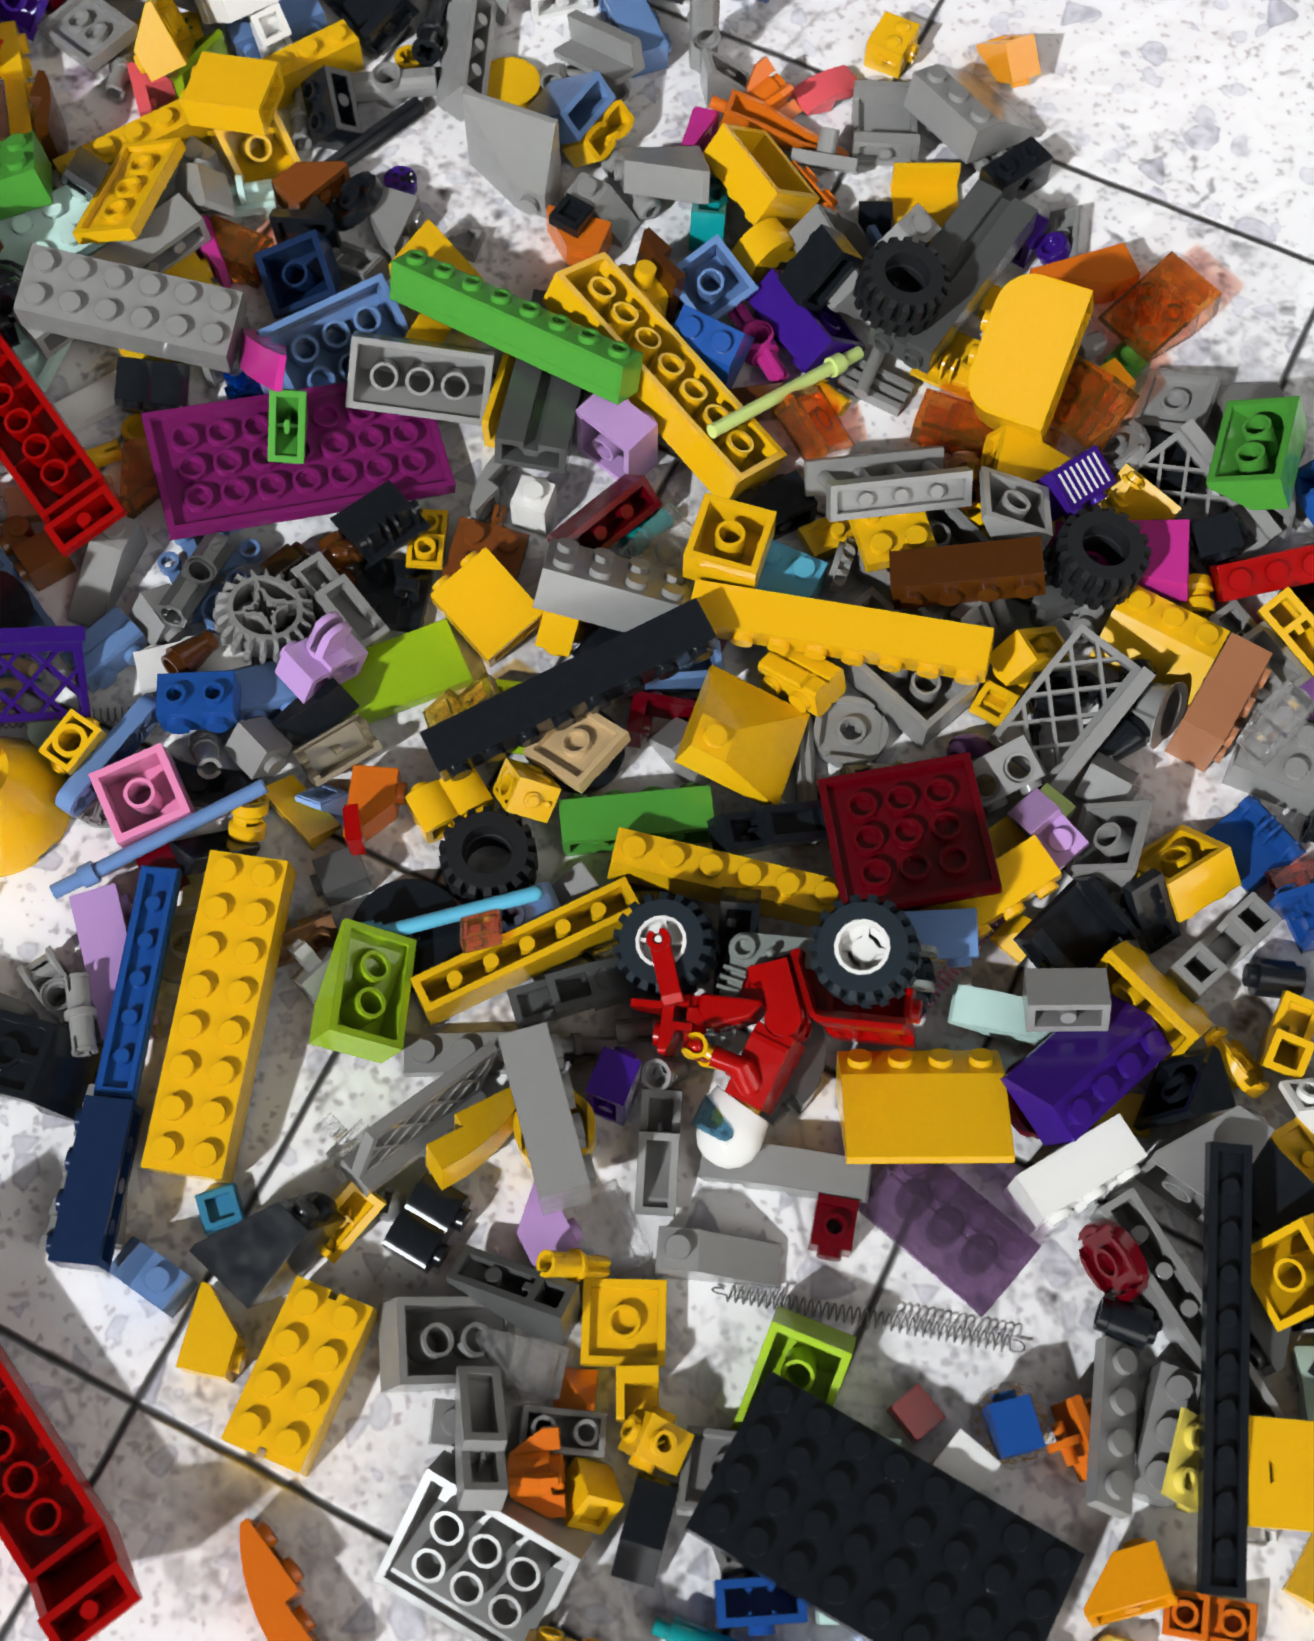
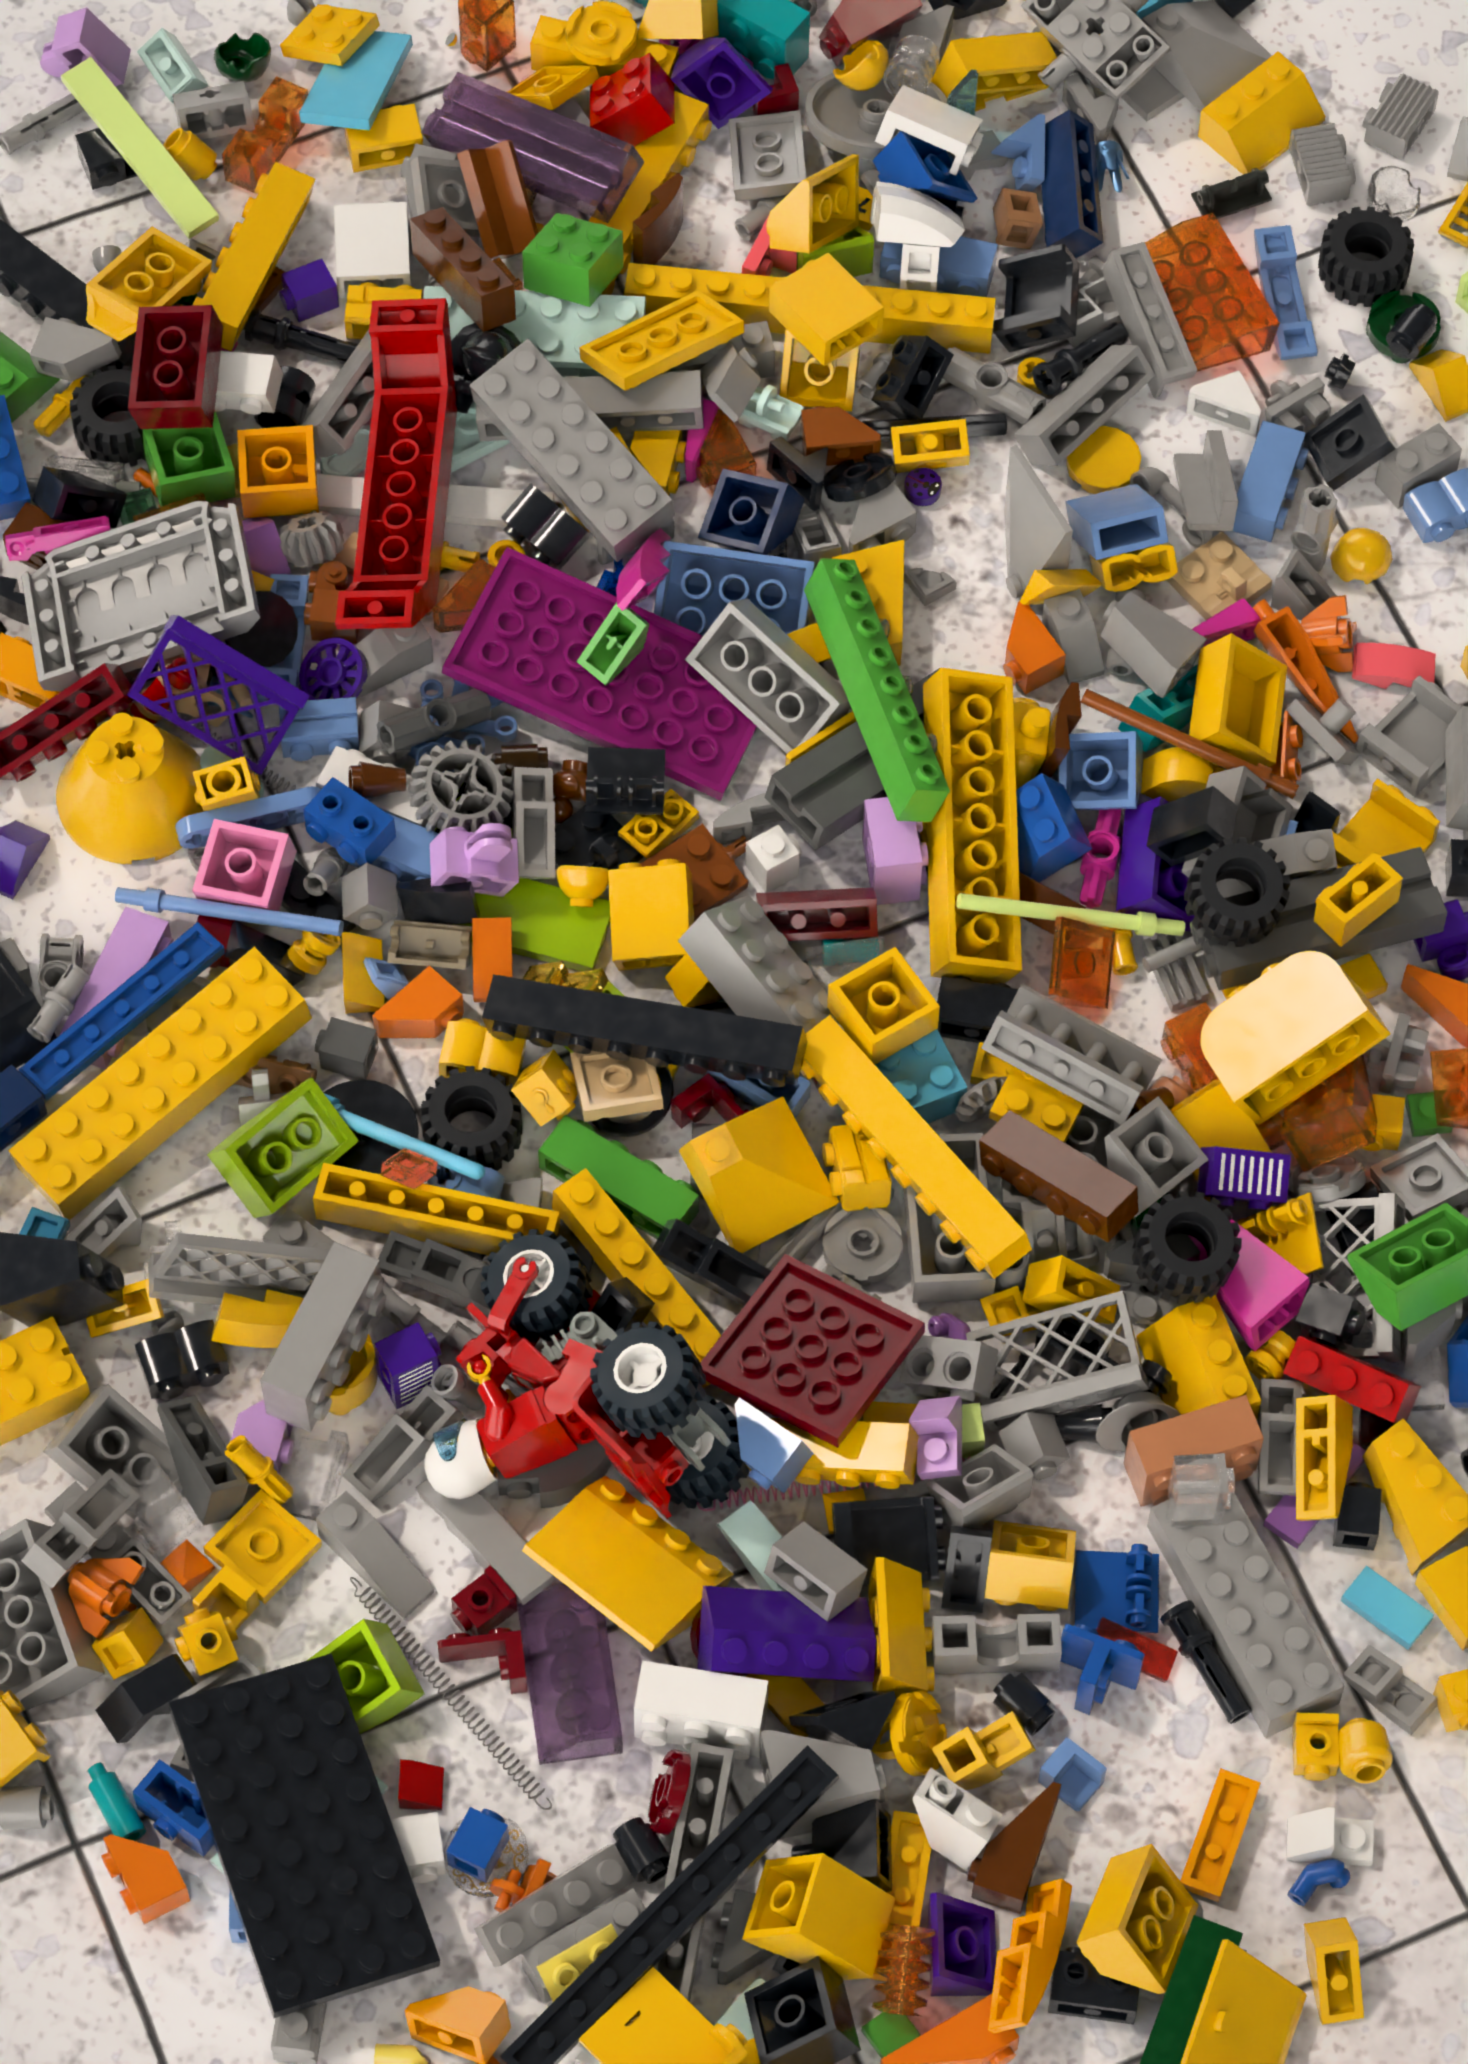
camera: 40 degrees right, 5 degrees down
black slope [59,146,110,200] -> none
red tile [342,803,366,856] -> none
black tile [548,193,596,238] -> none
none -> light grey slope [66,1187,142,1259]
none -> dark purple wheel [299,638,368,700]
none -> dark red bracket [437,1628,528,1694]
none -> orange slope [472,917,513,1002]
none -> yellow brick [556,865,609,907]
none -> yellow brick [891,419,970,473]
none -> yellow slope [1020,569,1102,605]
none -> dark orange bar [1080,689,1299,799]
none -> tan hinge [1166,531,1272,620]
none -> yellow brick [1314,852,1403,947]
none -> yellow hair [1330,528,1393,584]

